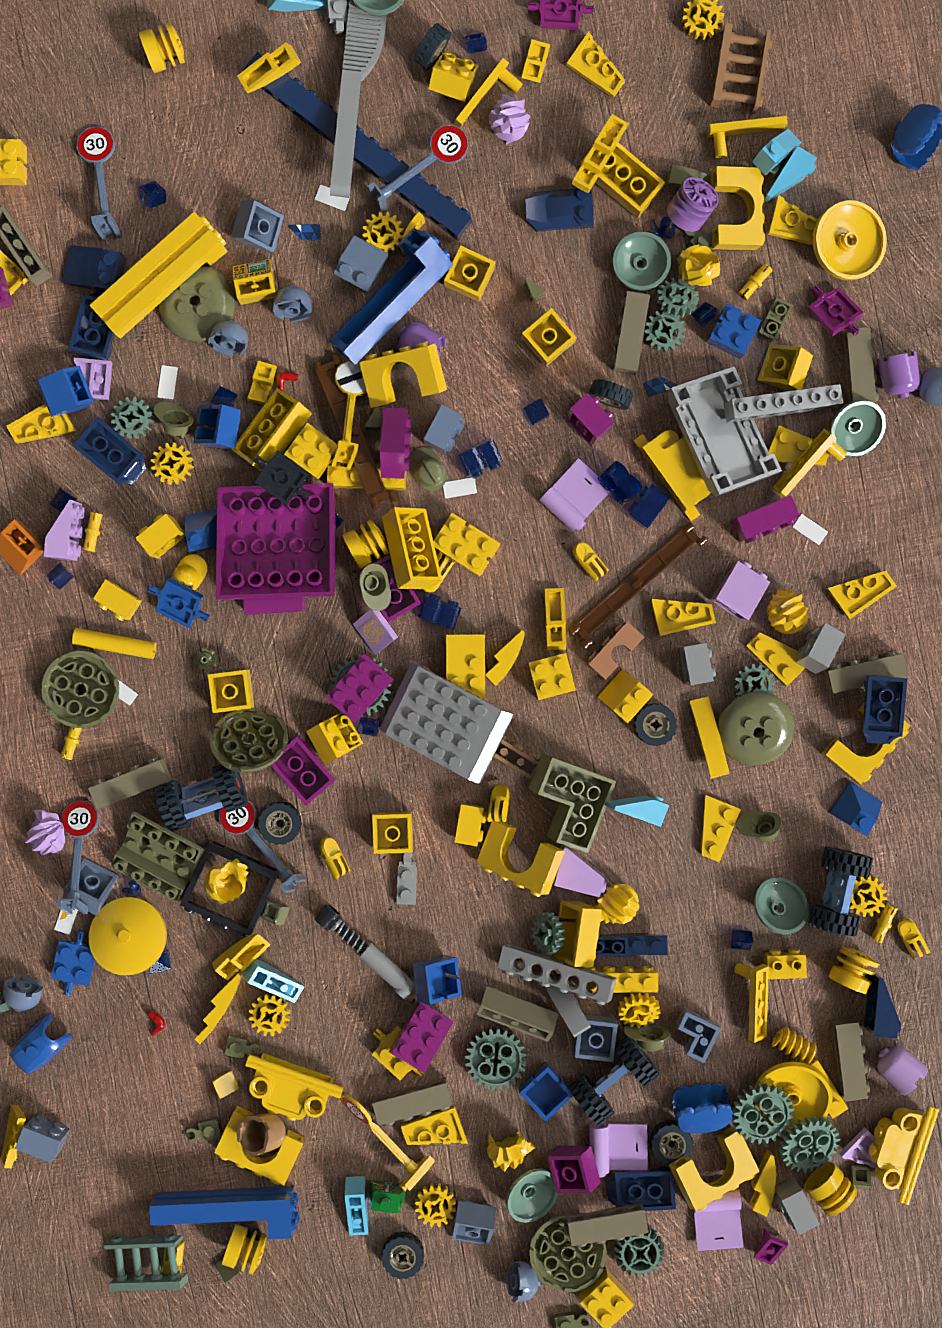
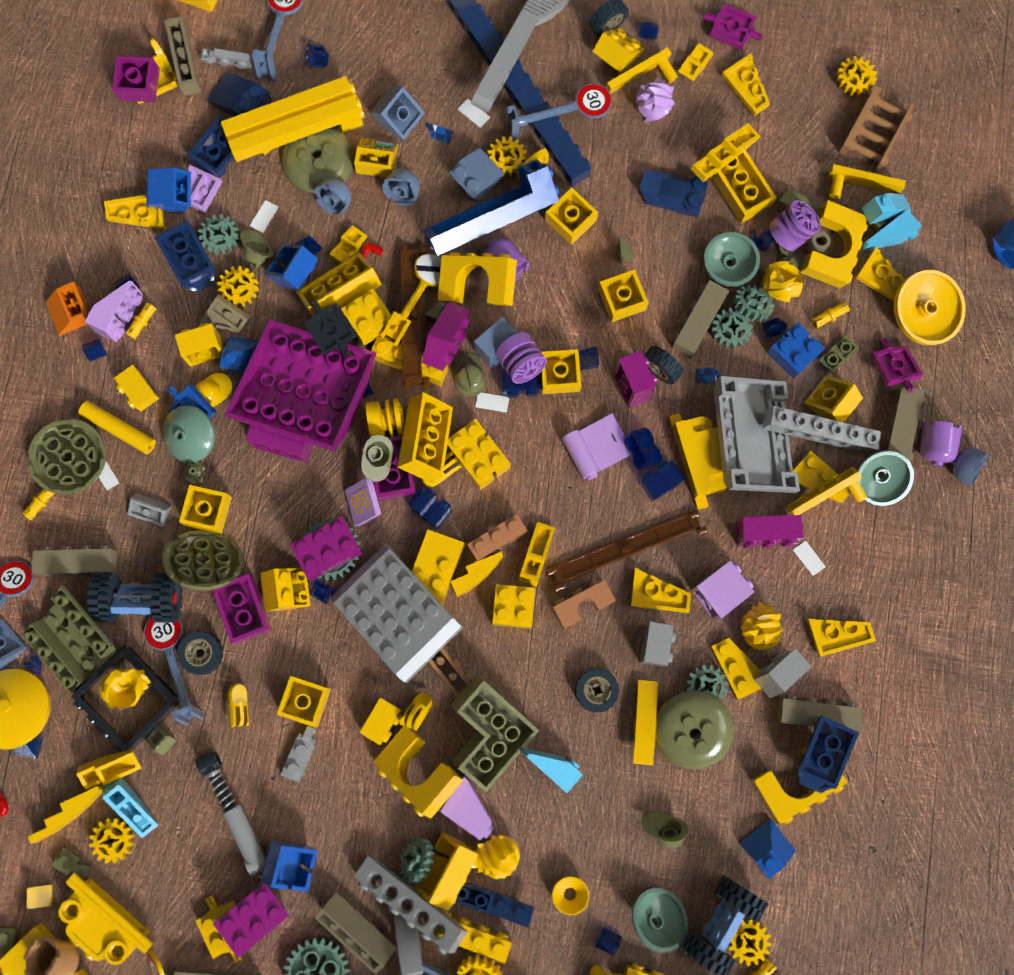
camera: 20 degrees right, 10 degrees down
yellow arm [572,542,609,582] -> none
yellow slope [597,669,654,723] -> none
yellow wing [701,794,741,862] -> none
none -> light grey slope [127,494,171,527]
none -> sand green dish [163,405,215,463]
none -> dark tan wing [199,294,250,333]
none -> light grey hinge [201,48,254,69]
none -> nougat arch [467,514,527,561]
none -> medium lavender wheel [496,332,547,384]
none -> yellow brick [541,349,581,394]
none -> yellow piece [552,876,589,915]
none -> dark tan brick [806,231,831,254]

